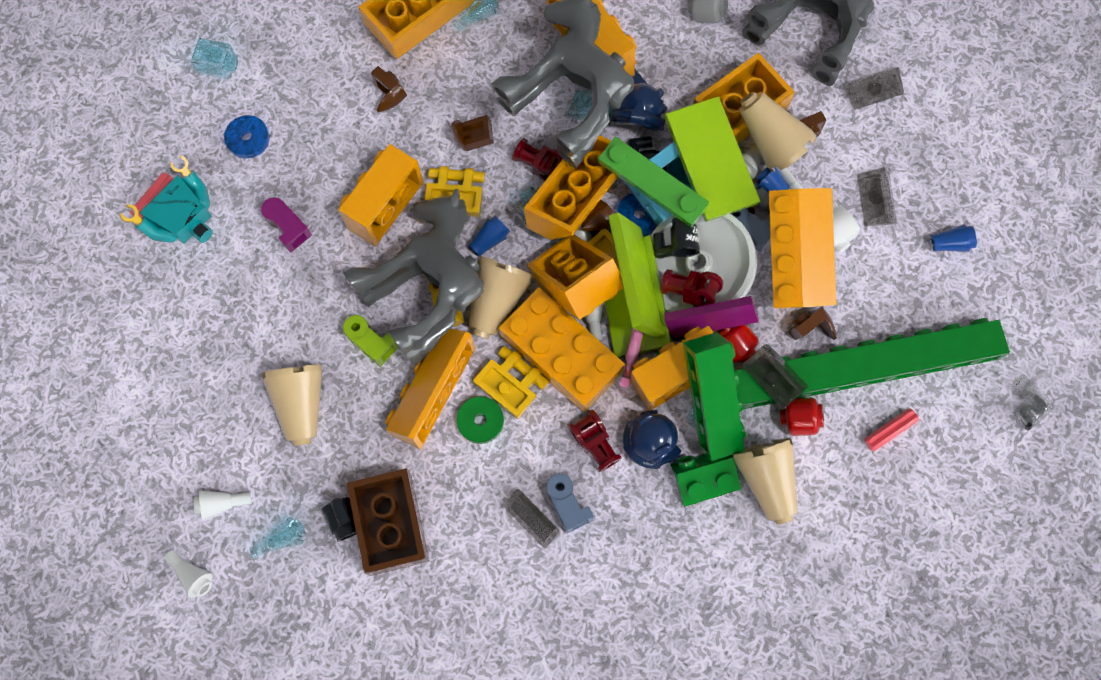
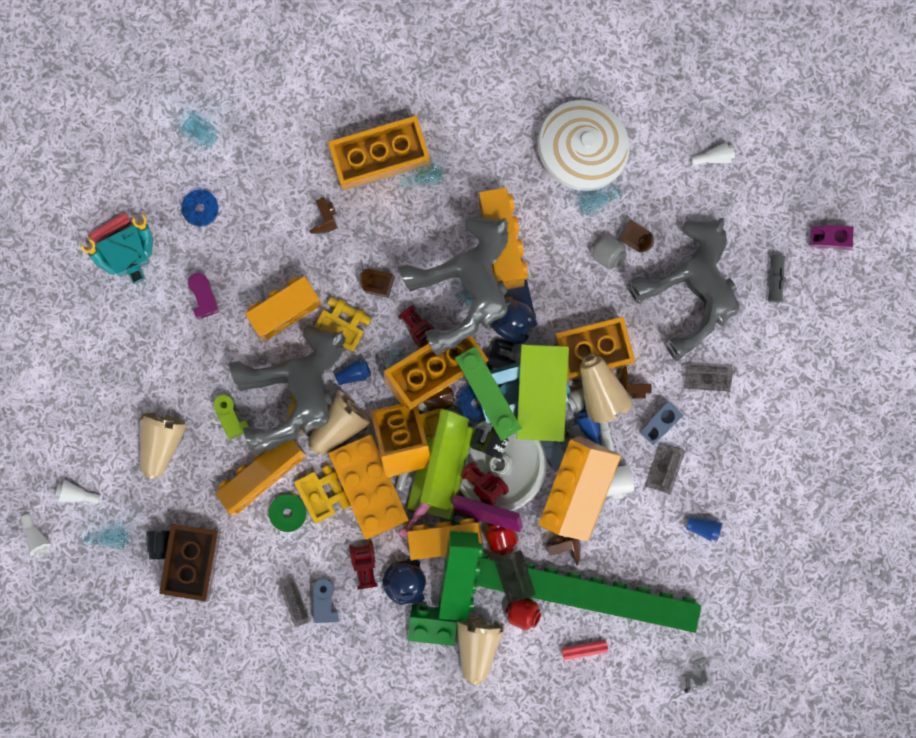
camera: 20 degrees right, 10 degrees up
none -> sand blue leg [640,401,684,445]

